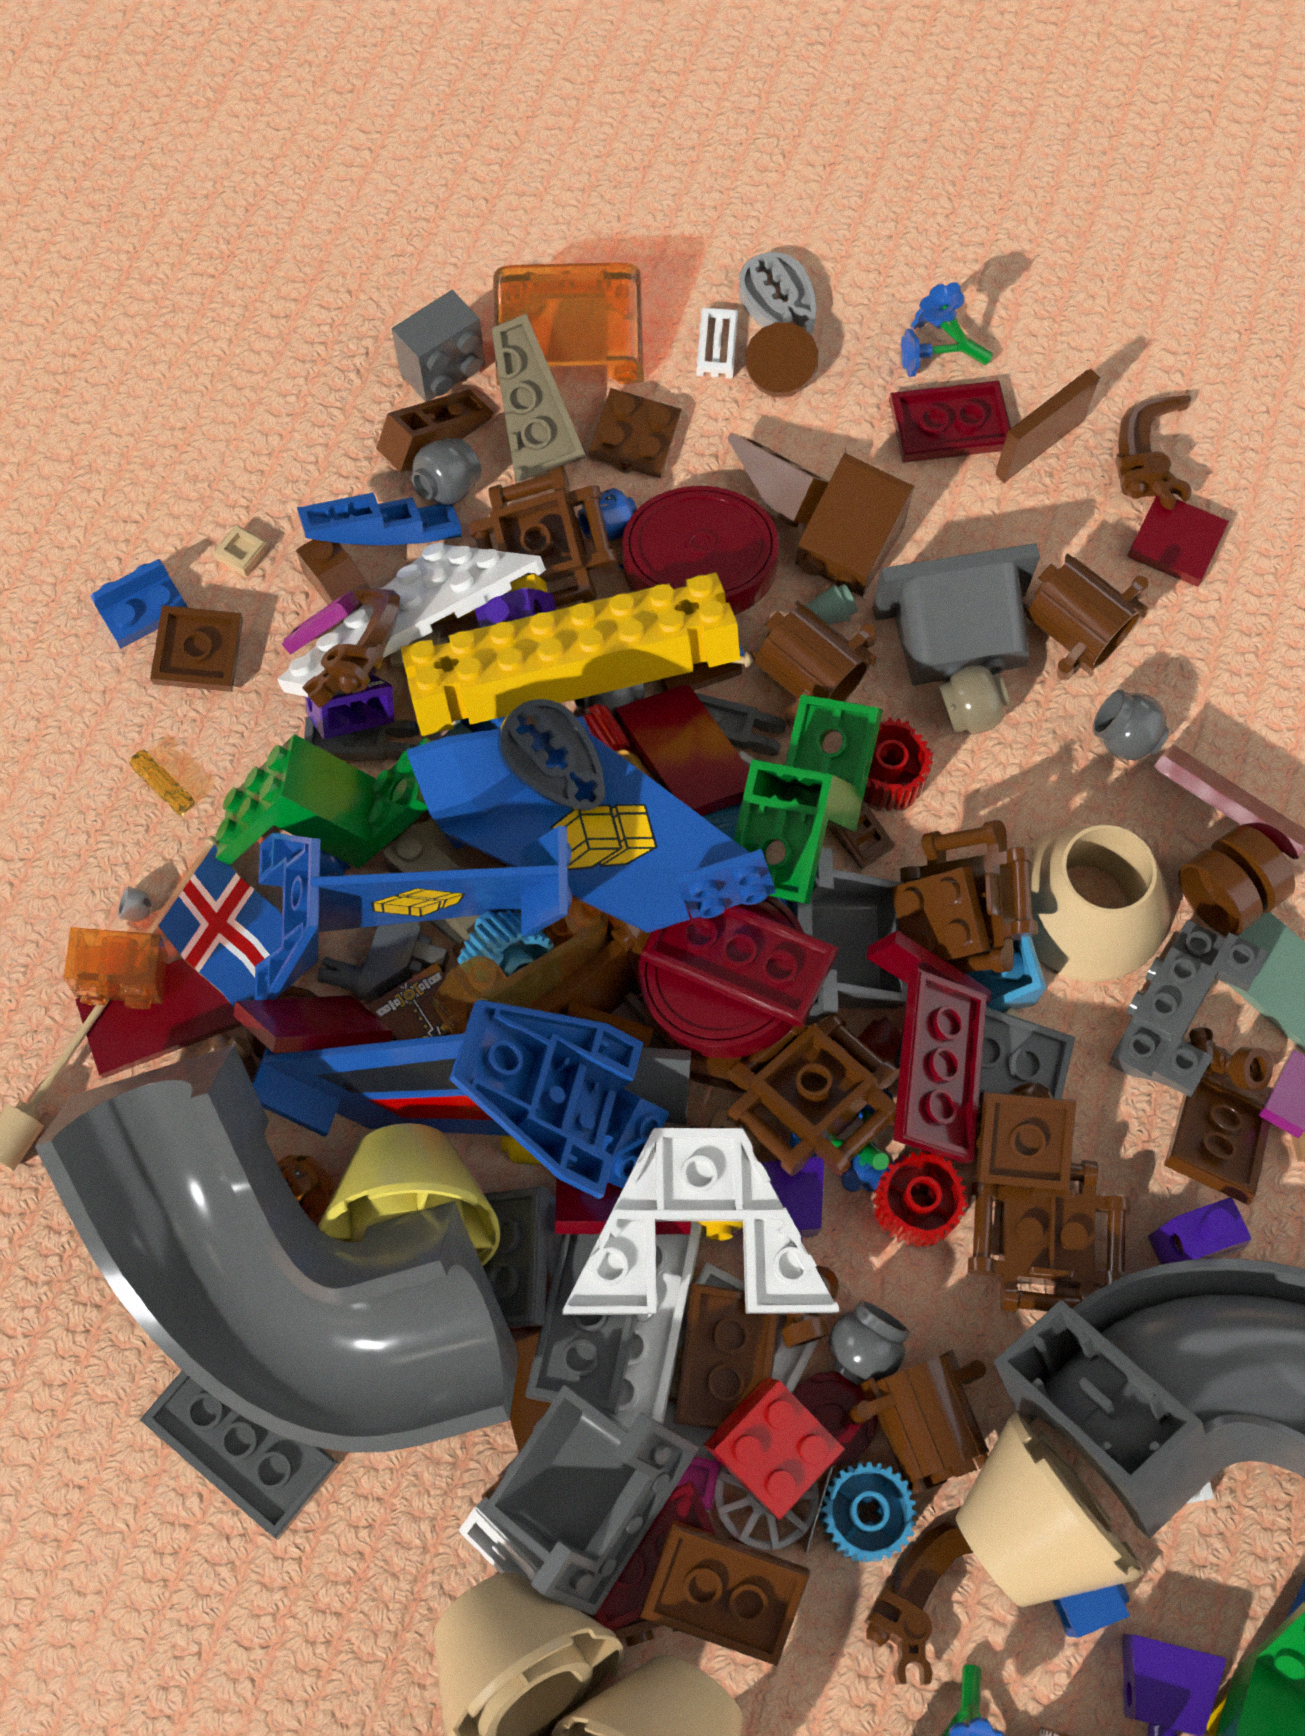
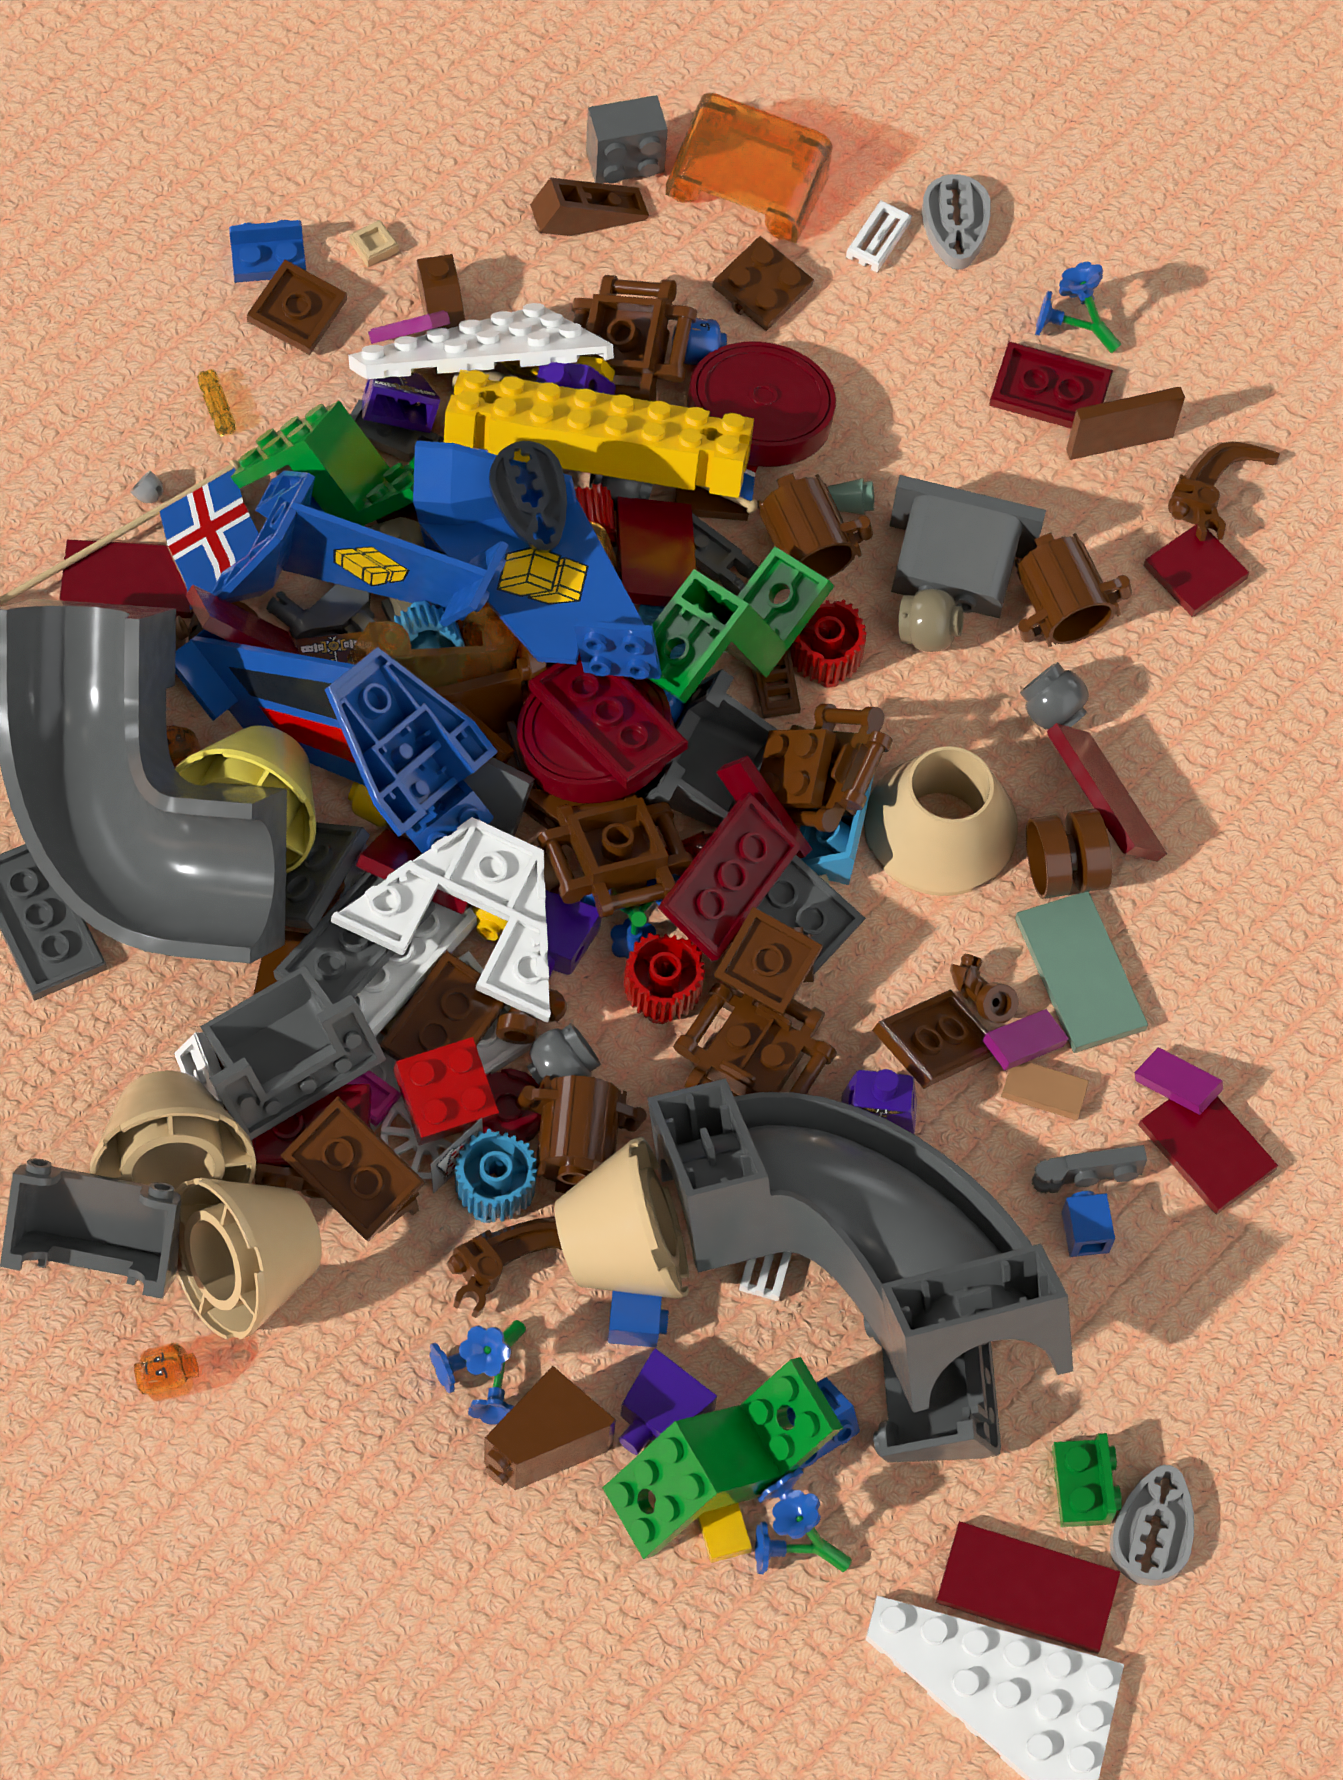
camera: 20 degrees right, 5 degrees down
clear orange brick [63,927,168,1009] -> none
blue slope [297,492,462,546] -> none
reddish brown piece [302,589,400,708] -> none
dark grey piece [411,438,482,505] -> none
dark tan wing [491,314,586,484] -> none
slope [728,432,829,528] -> none
reddish brown tile [745,322,819,397] -> none
reddish brown slope [795,453,914,597] -> none
dark grey bracket [1109,920,1268,1097] -> none

